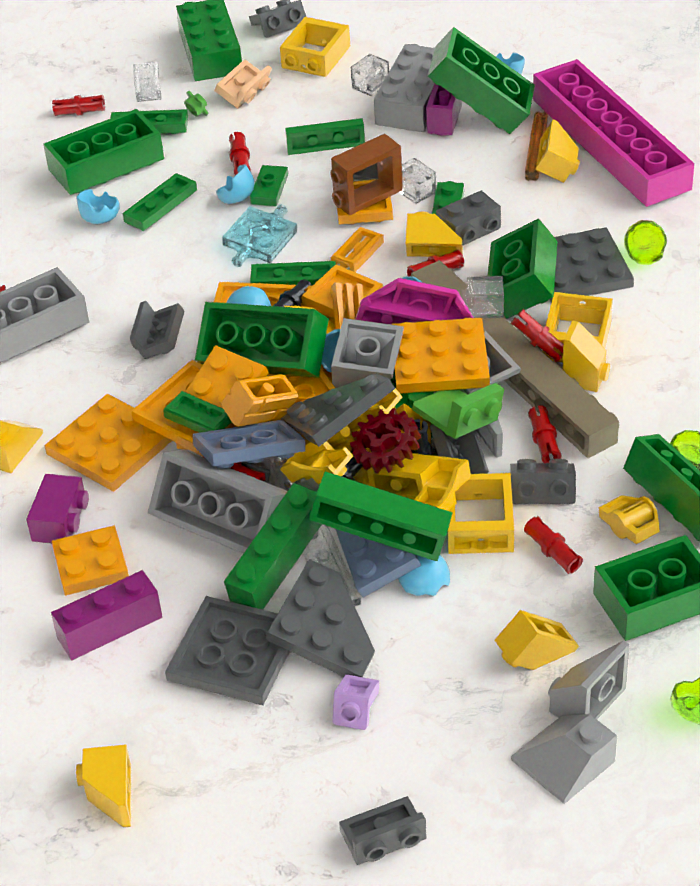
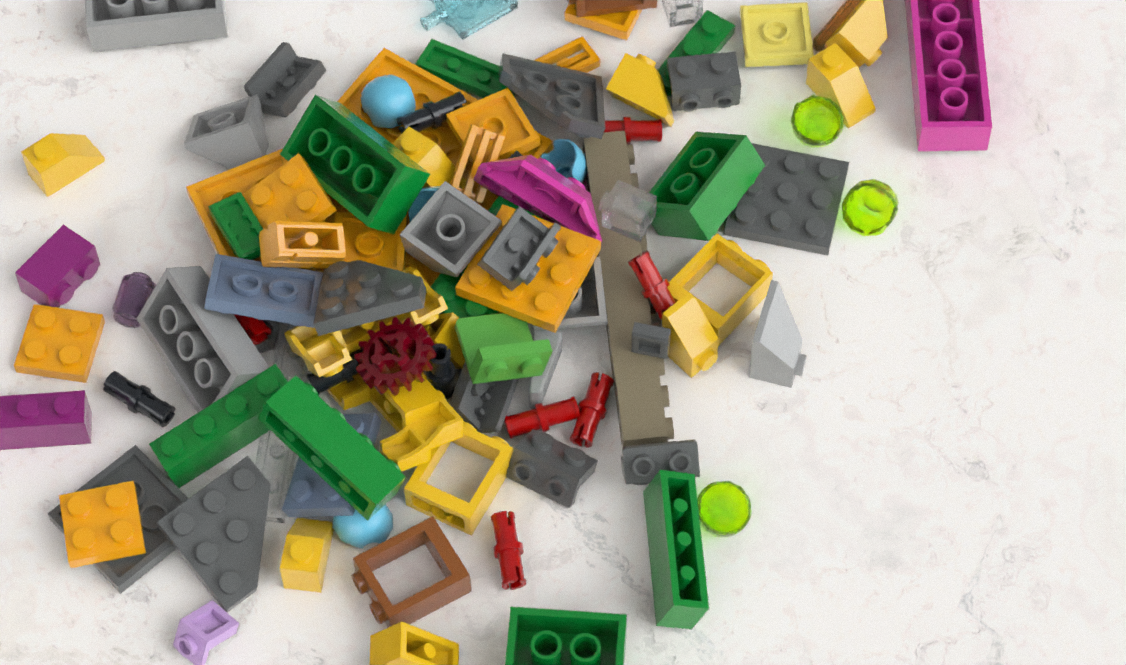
camera: 25 degrees right, 15 degrees up
light orange plate [44,394,172,492] -> none
yellow piece [598,495,660,544] -> none
none -> light orange plate [59,480,146,568]
none -> black pin [103,371,176,427]
none -> clear purple brick [112,272,156,328]
none -> light grey slope [184,94,269,169]
none -> yellow slope [280,518,334,593]
none -> dark orange window [351,516,472,627]
none -> dark grey bracket [477,206,561,291]
none -> dark grey plate [499,53,605,139]
none -> red pin [504,396,580,439]
none -> dark grey bracket [621,439,700,485]
none -> dark grey tile [631,322,671,359]
none -> light yellow plate [740,2,814,67]
none -> slope [749,280,807,388]
none -> clear neon green hair [790,95,844,148]
none -> yellow slope [806,43,876,129]

